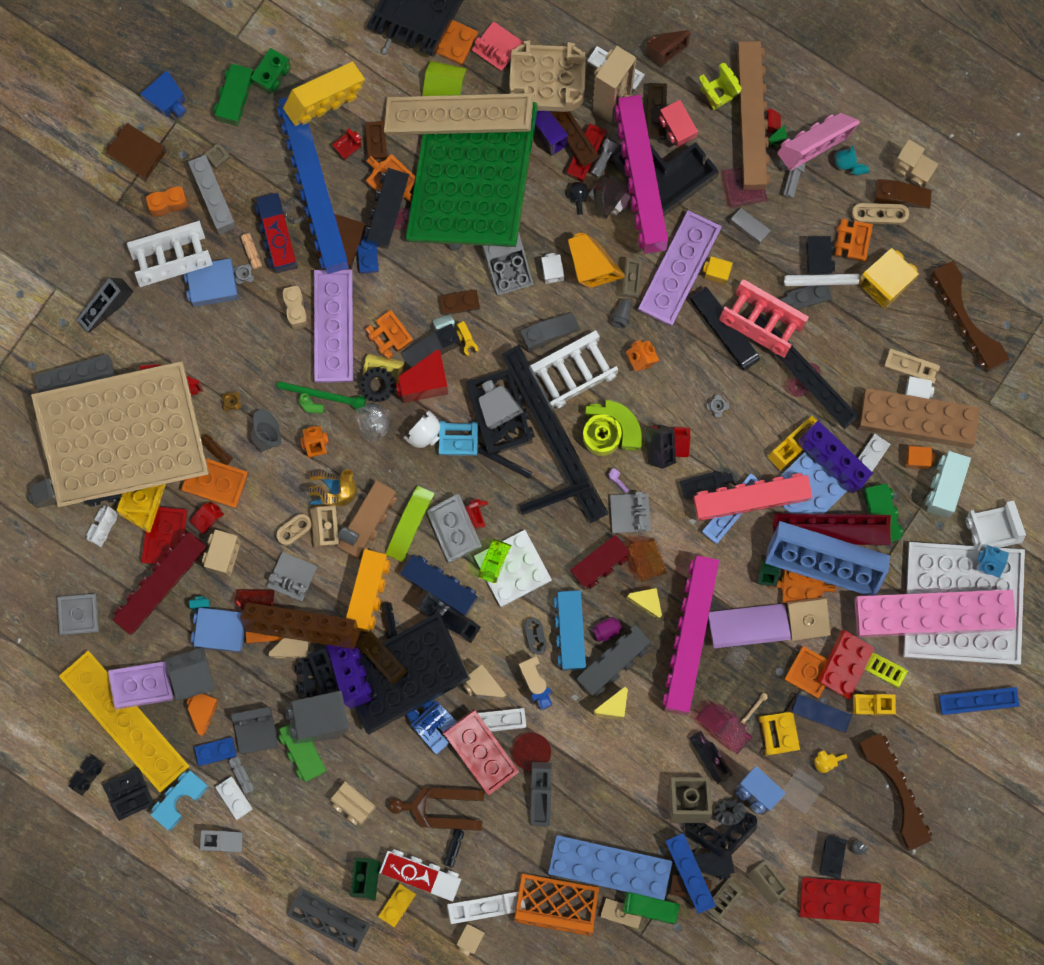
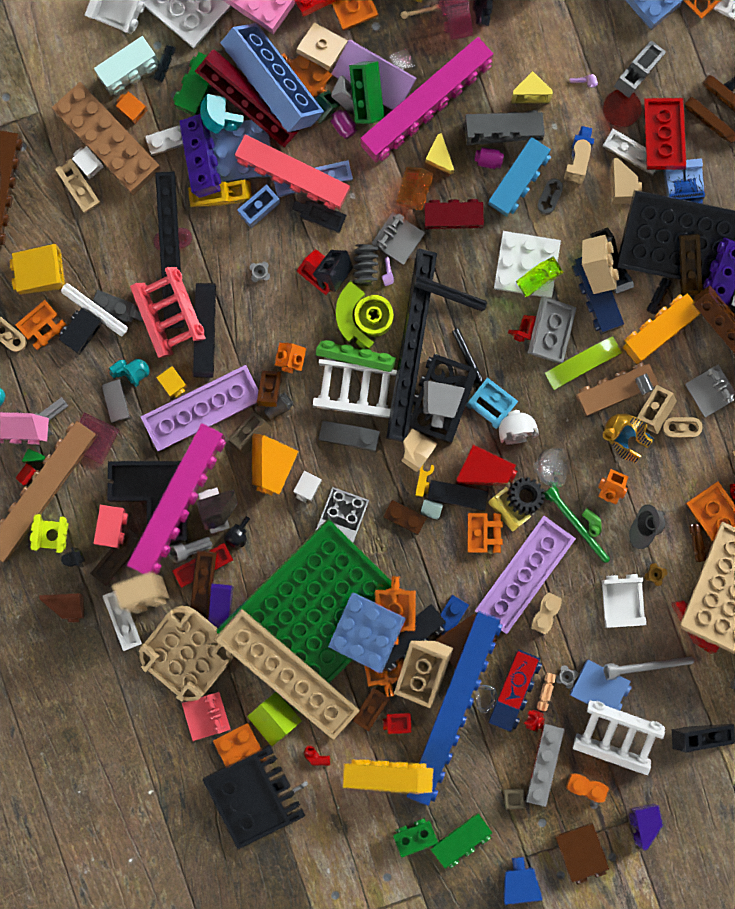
camera: 140 degrees left, 5 degrees up
none -> black hinge [61,547,85,567]
none -> teal piece [108,359,150,387]
none -> black axle [154,45,176,82]
none -> brick [200,94,243,134]
none -> medium blue brick [237,184,280,228]
none -> reddish brown plate [257,370,282,407]
none -> red arm [304,746,330,766]
none -> bright green plate [316,340,397,372]
none -> medium blue plate [328,593,406,673]
none -> magenta brick [330,109,358,140]
none -> light grey slope [331,76,354,114]
none -> green brick [349,61,384,124]
none -> dark grey piece [353,244,379,286]
none -> orange plate [375,576,416,644]
none -> tan slope [394,641,453,708]
none -> tan slope [401,428,437,472]
none -> red plate [524,710,545,732]
none -> lavender hand [570,74,598,88]
none -> tan brick [582,235,619,294]
none -> white panel [602,574,646,628]
none -> light grey piece [604,656,695,680]
none -> dark purple slope [629,804,663,850]

